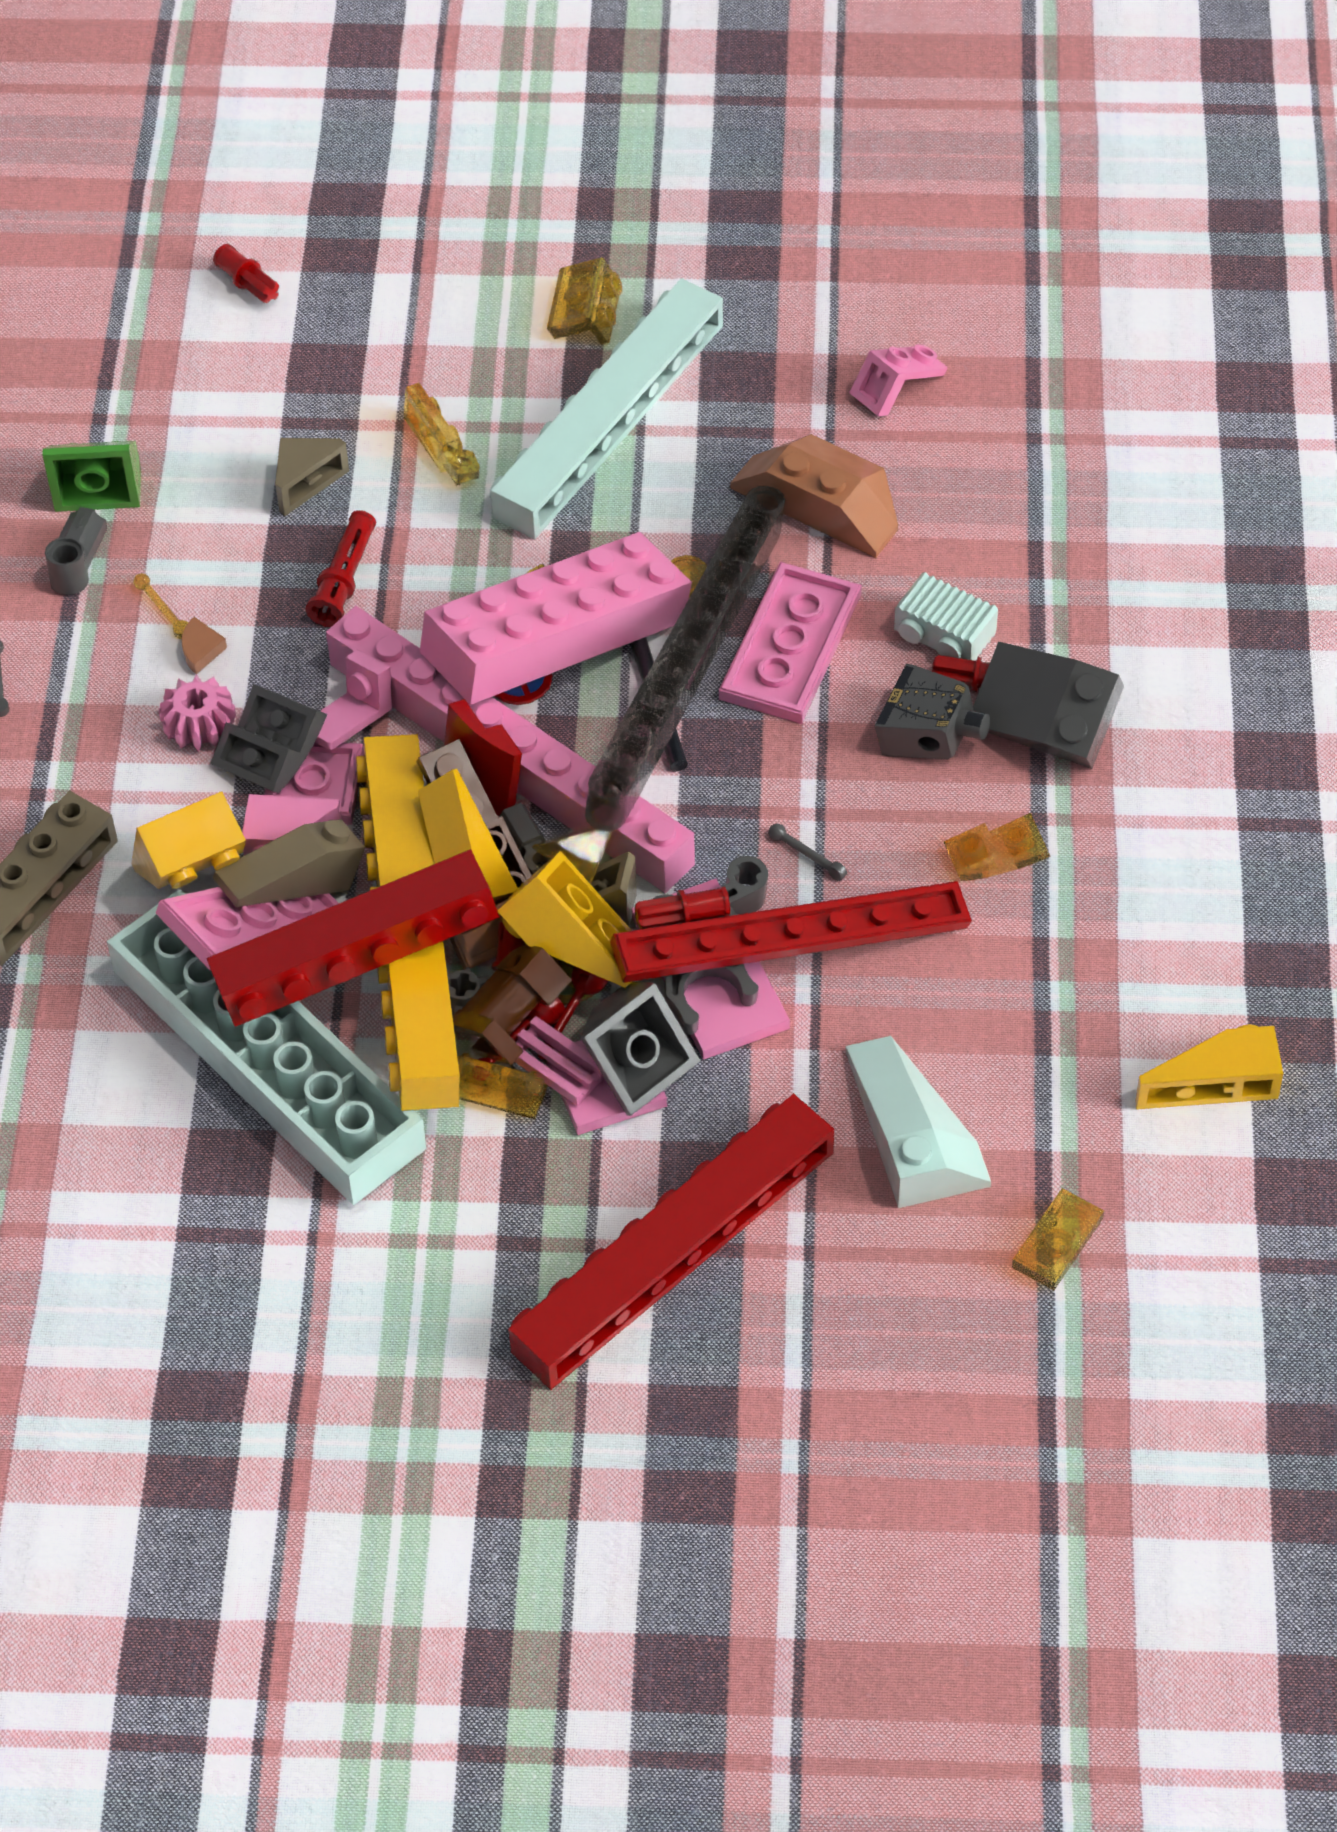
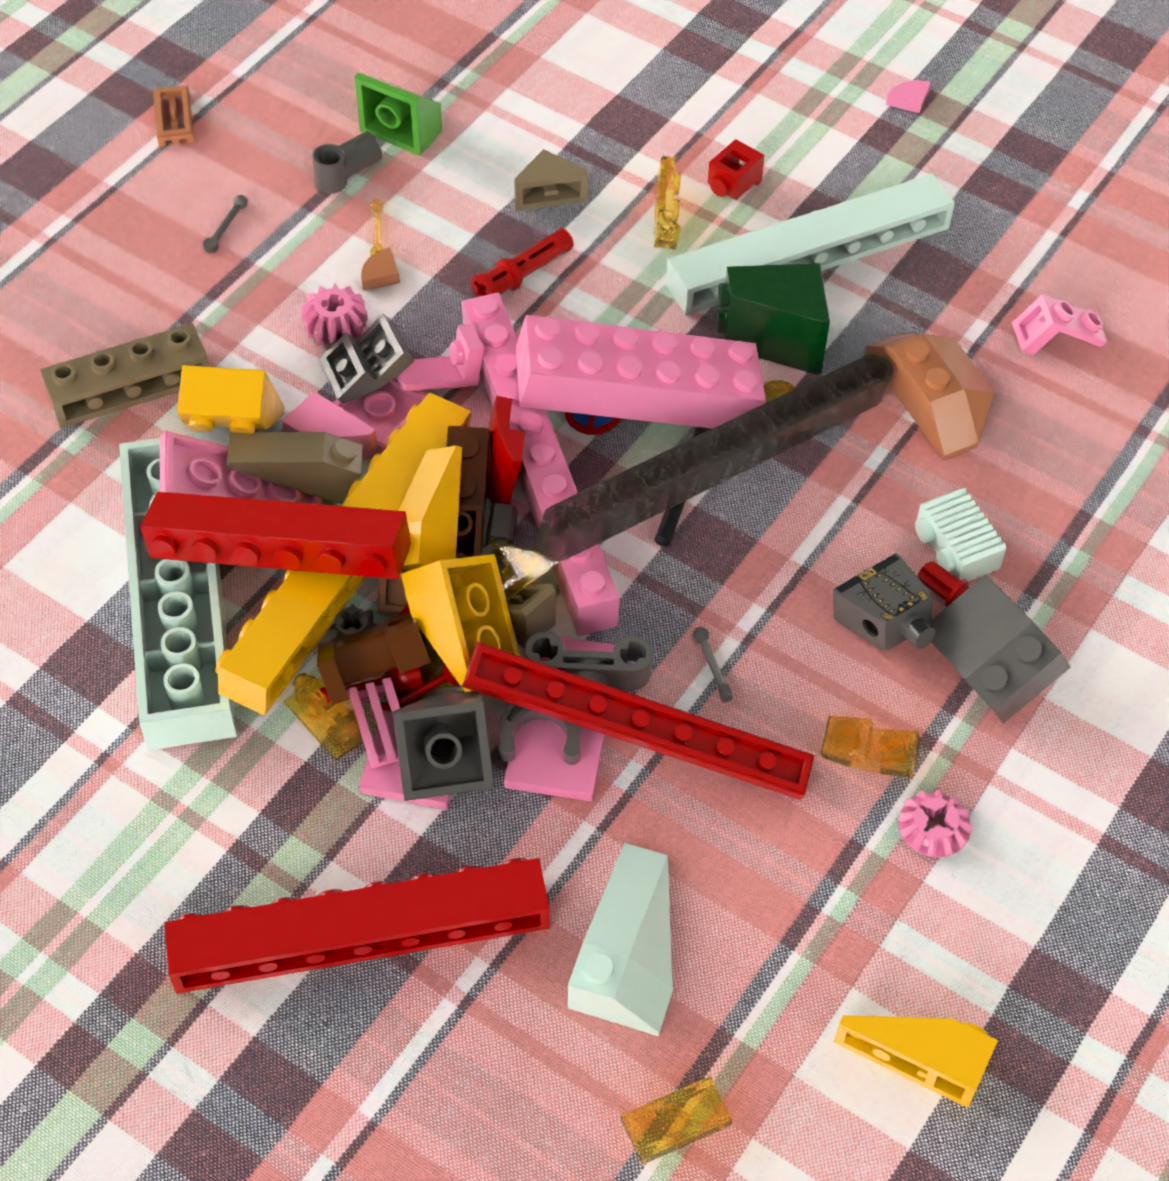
camera: 30 degrees right, 0 degrees up
red axle [213,243,279,303] -> none
clear yellow bracket [547,257,622,345] -> none
red axle [635,886,730,929] -> none
bright pink tile [719,562,862,724] -> none
none -> red brick [707,139,765,200]
none -> dark green slope [716,263,830,374]
none -> bright pink tile [886,80,931,114]
none -> bright pink gear [898,789,973,857]

